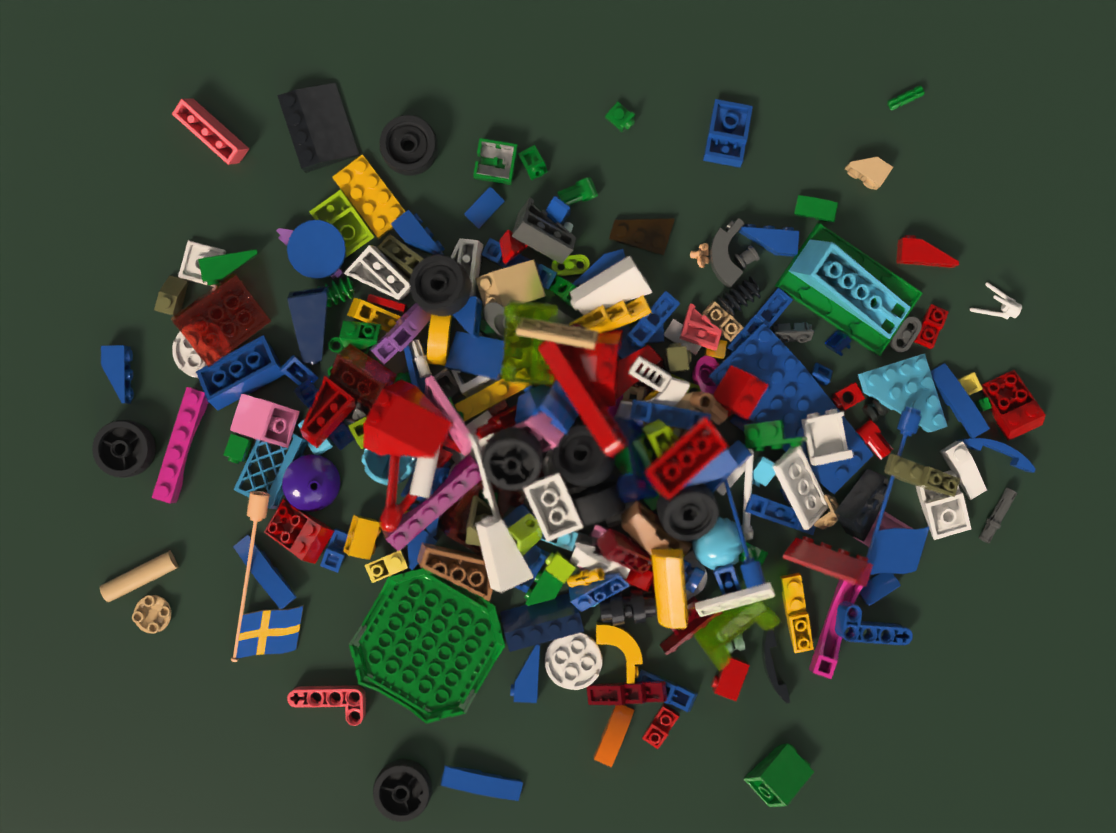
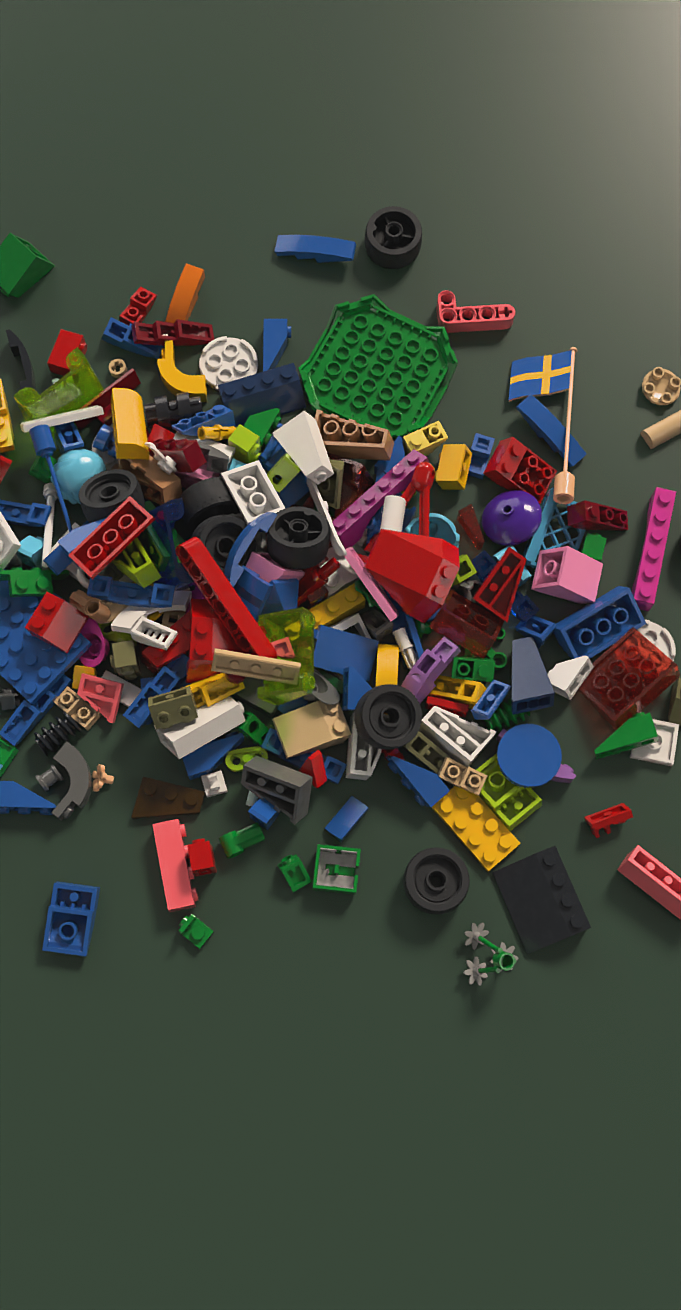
camera: 170 degrees right, 15 degrees down
none -> tan bush [109,359,128,379]
none -> white plate [144,442,177,475]
none -> olive brick [148,686,198,730]
none -> coral brick [152,819,199,912]
none -> red brick [188,838,217,877]
none -> white tile [201,770,228,798]
none -> blue slope [224,512,277,587]
none -> coral tile [271,637,295,659]
none -> tan slope [438,757,487,795]
none -> clear red slope [457,504,484,550]
none -> plant [463,923,519,986]
none -> blue slope [471,679,512,720]
none -> white slope [548,656,594,700]
none -> dark red slope [567,500,628,531]
none -> red plate [584,803,633,838]

